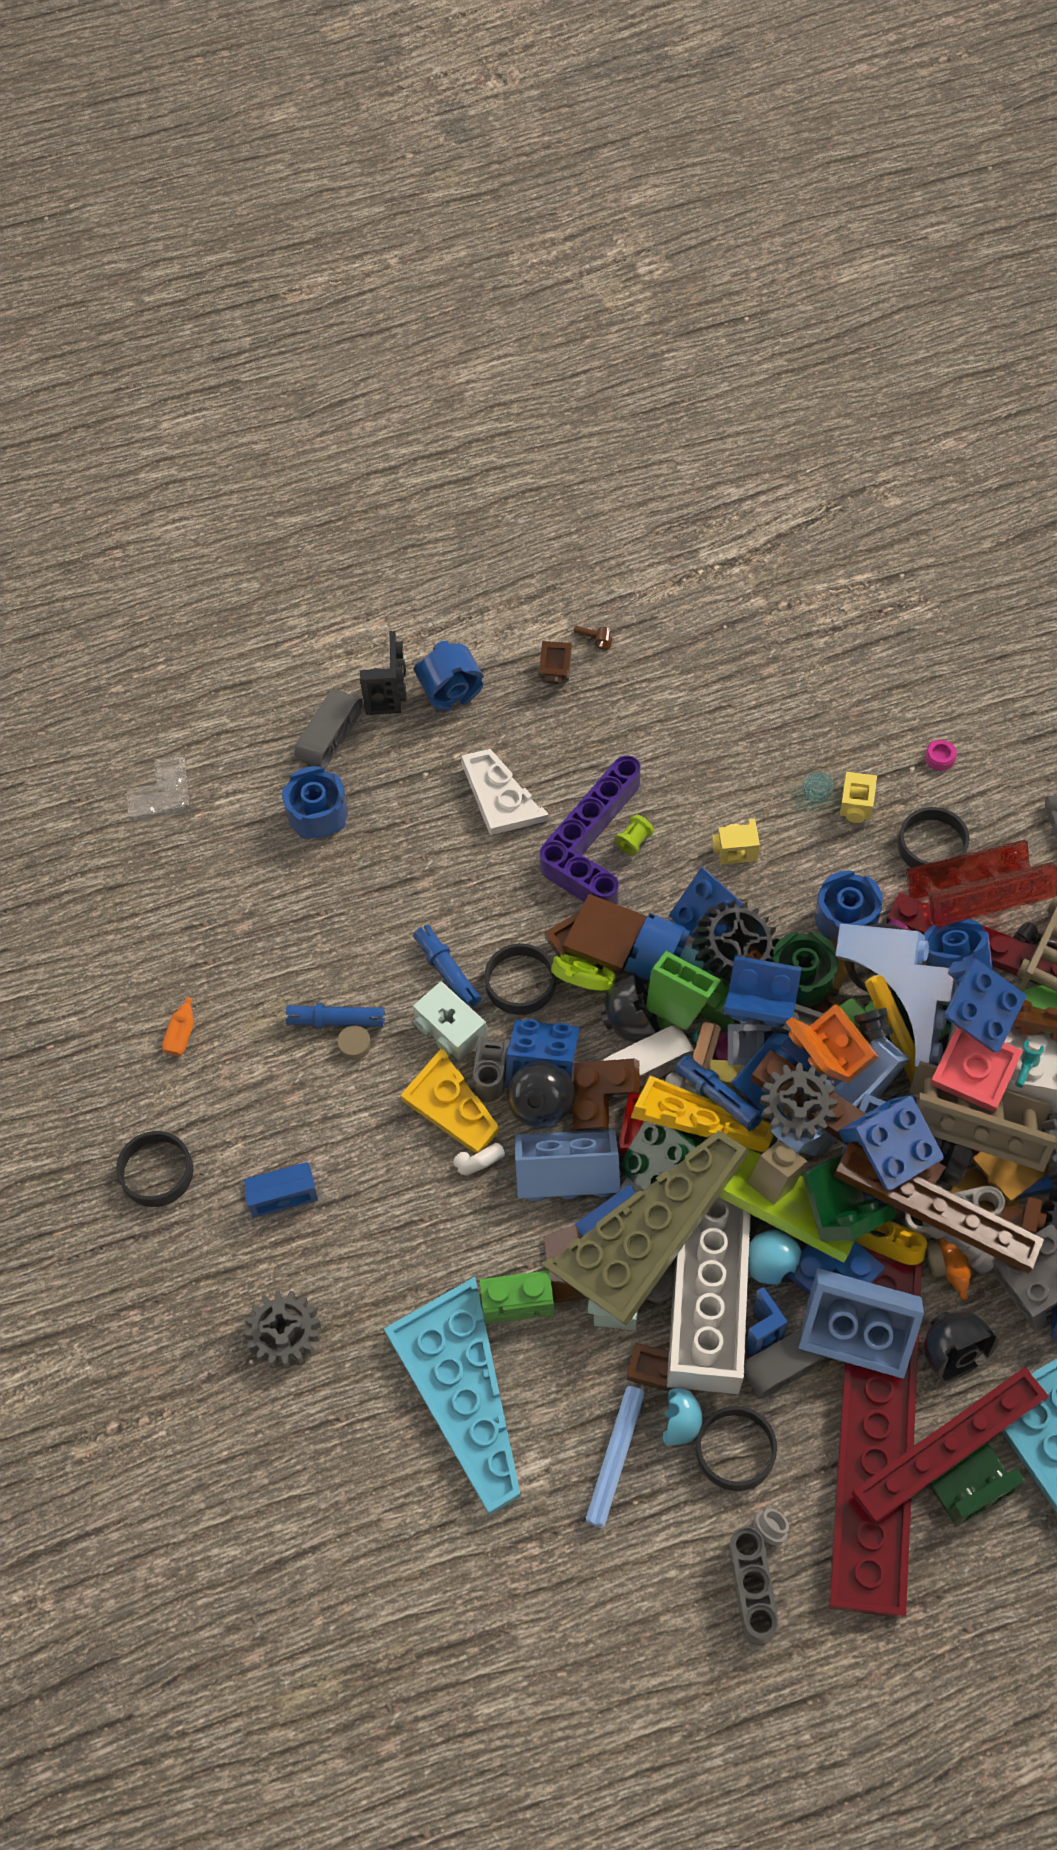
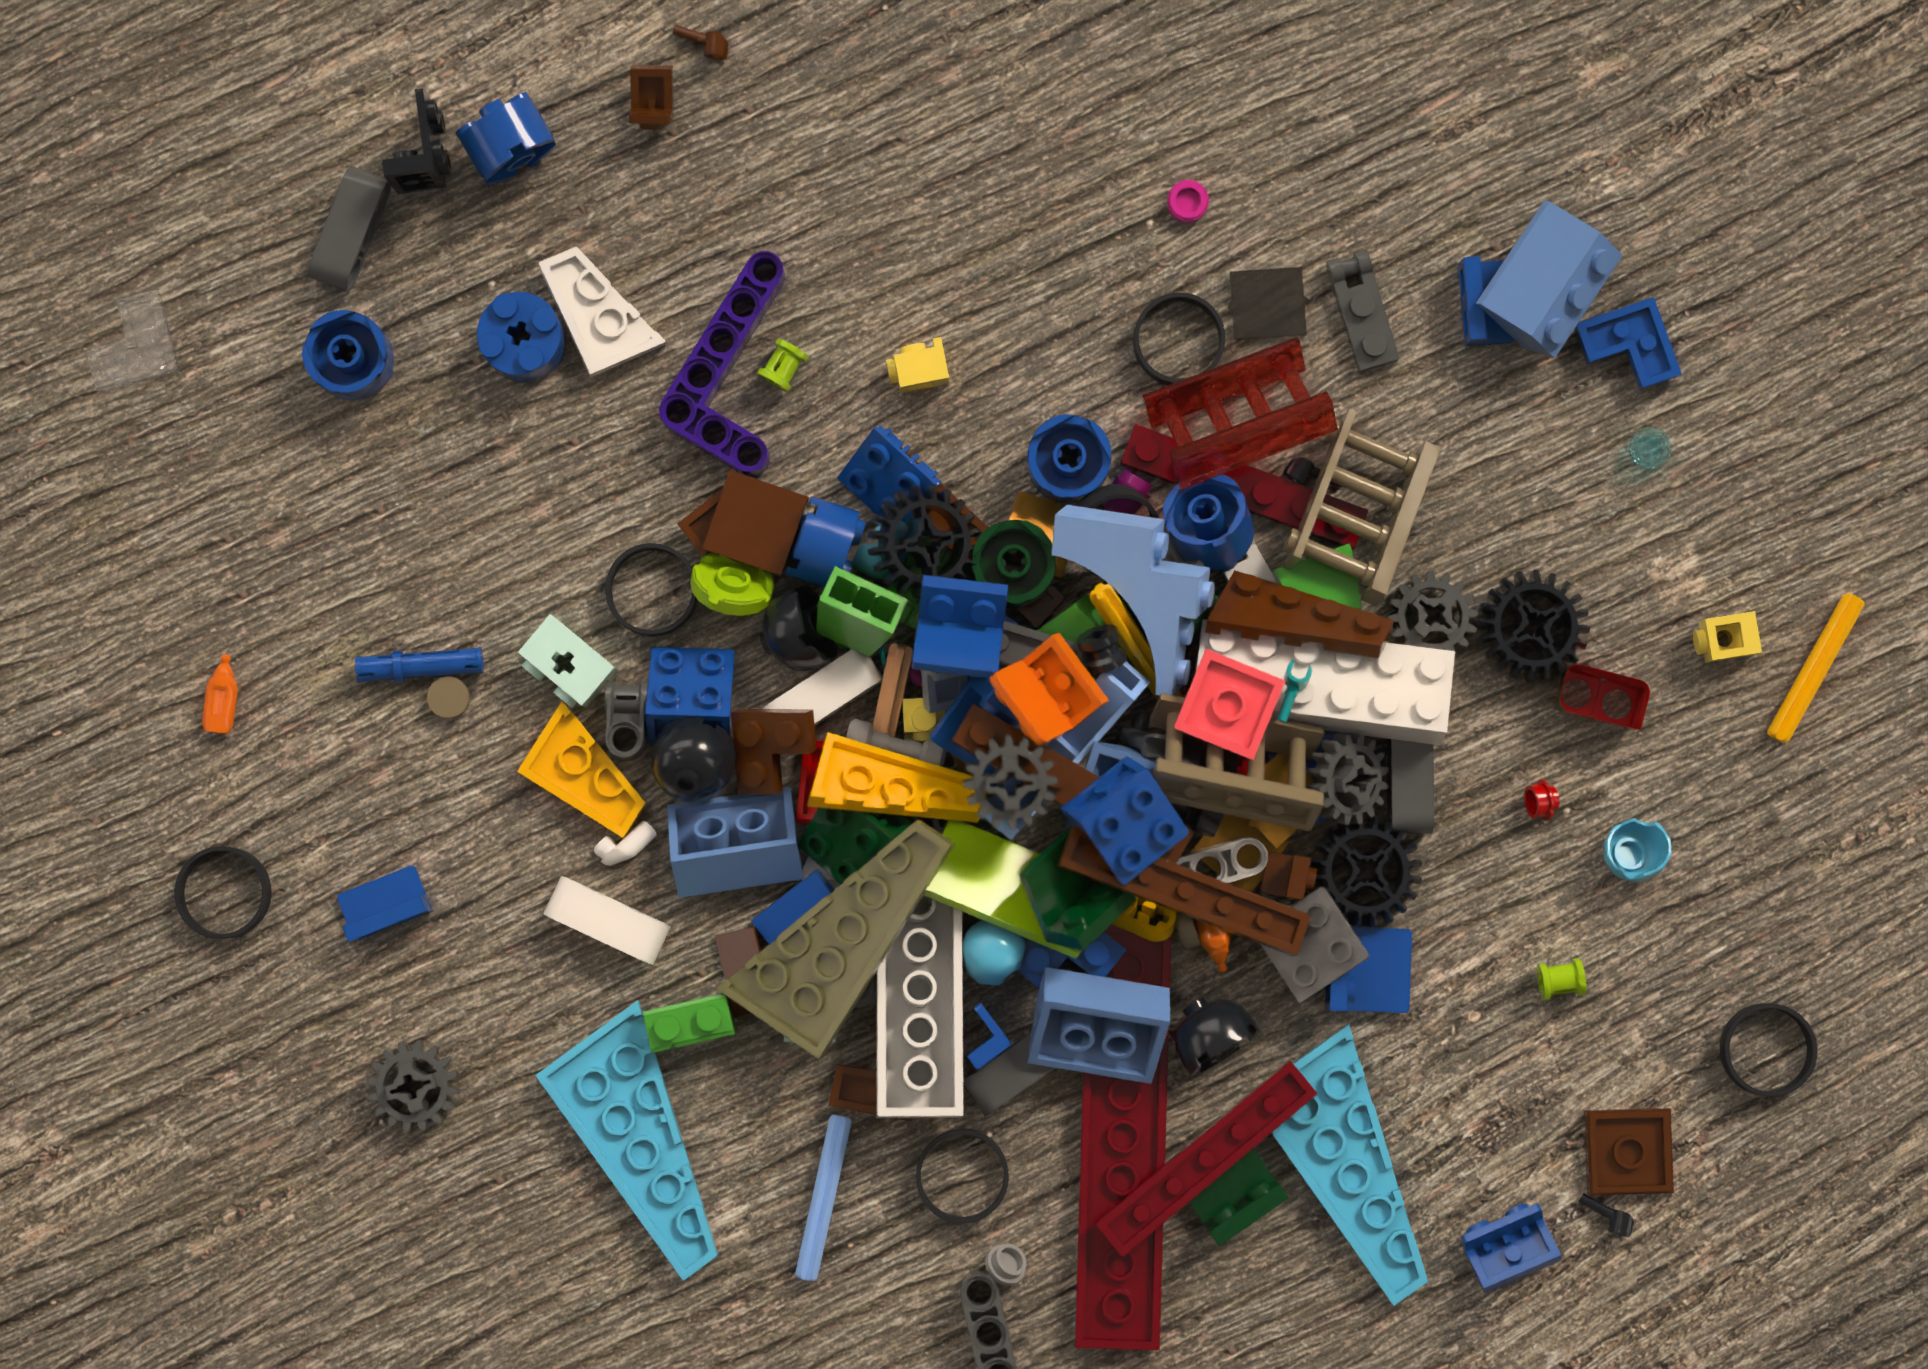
camera: 10 degrees left, 25 degrees up
blue pin [413,925,481,1008] -> none
medium azure hair [663,1388,702,1446] -> none
blue pin [676,1055,763,1131] -> none
dark tan brick [747,1140,807,1205] -> none
clear light blue plate [803,772,834,802] -> none
light yellow brick [840,772,877,823] -> none
blue bracket [944,958,1027,1053] -> none
none -> blue brick [477,292,566,383]
none -> white beam [543,876,671,965]
none -> clear smoke piece [1228,267,1308,340]

